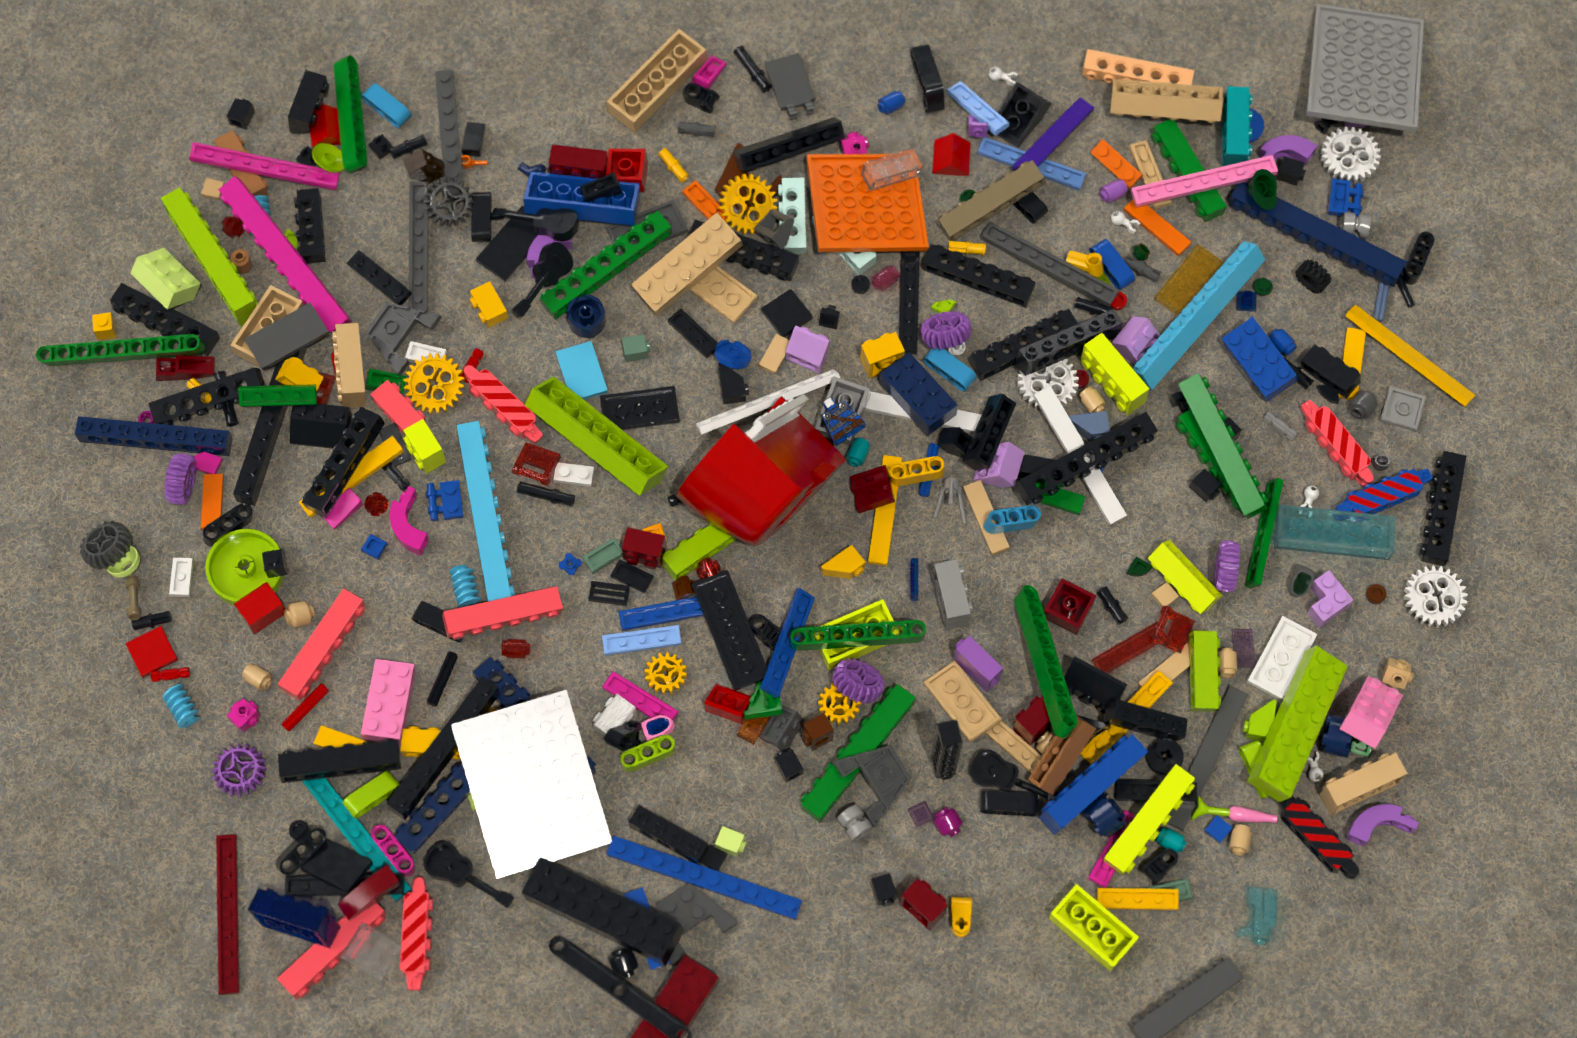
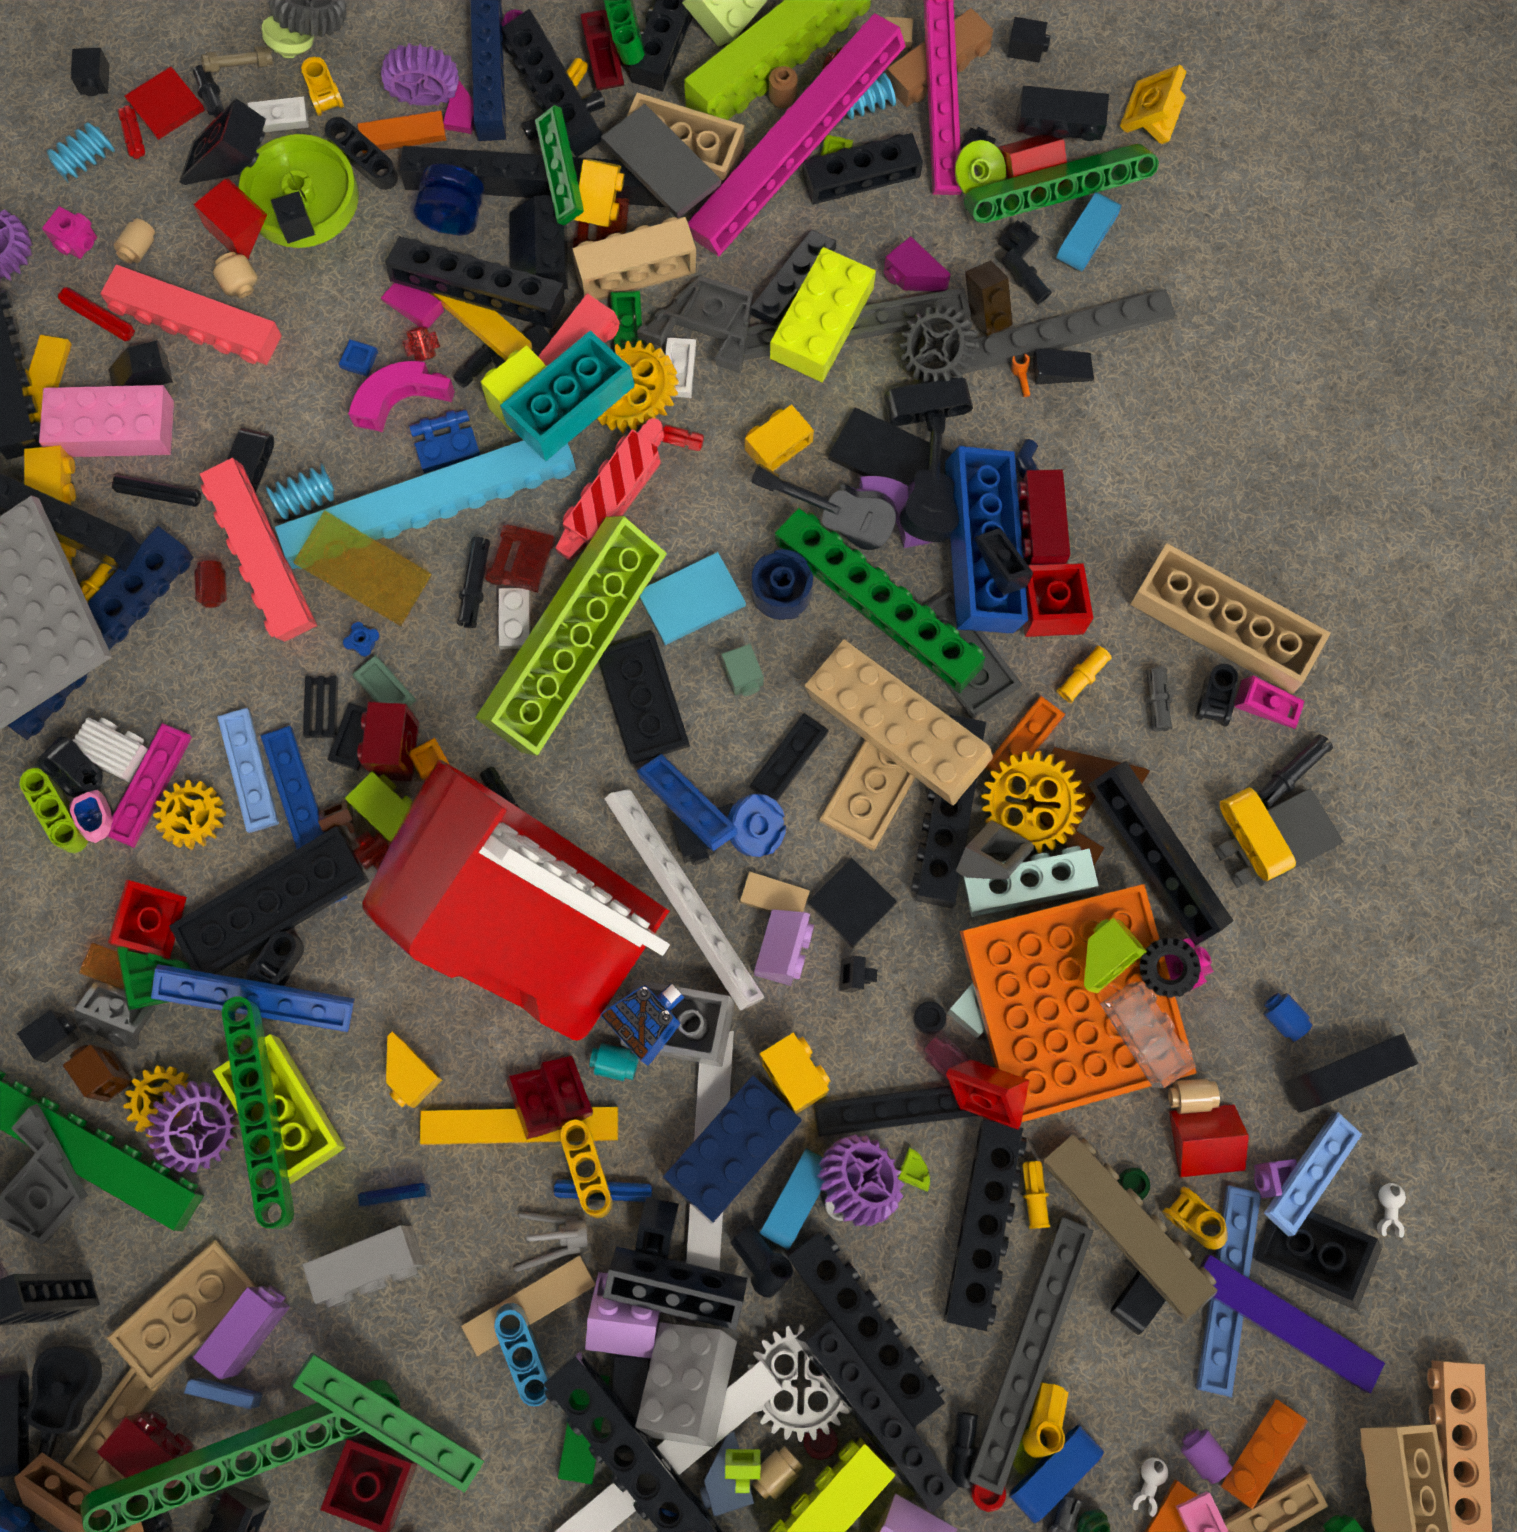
camera: 80 degrees right, 5 degrees up
none -> black brick [71,48,110,96]
none -> black slope [108,340,173,386]
none -> black slope [179,98,266,185]
none -> medium blue tile [184,1377,262,1409]
none -> green plate [291,1352,484,1493]
none -> clear yellow tile [293,510,432,627]
none -> yellow piece [301,56,344,116]
none -> clear blue wheel [413,164,485,236]
none -> teal brick [500,330,635,461]
none -> light grey brick [635,1322,737,1447]
none -> blue tile [637,754,738,851]
none -> lime tile [725,1449,761,1493]
none -> black piece [730,1225,793,1298]
none -> neon yellow brick [770,247,876,383]
none -> magenta slope [883,236,951,292]
none -> red slope [946,1059,1029,1130]
none -> lime slope [1084,917,1147,993]
none -> yellow bracket [1120,64,1187,144]
none -> black tyre [1140,937,1201,998]
none -> yellow piece [1162,1186,1228,1250]
none -> tan brick [1168,1078,1220,1114]
none -> yellow beam [1219,787,1296,881]

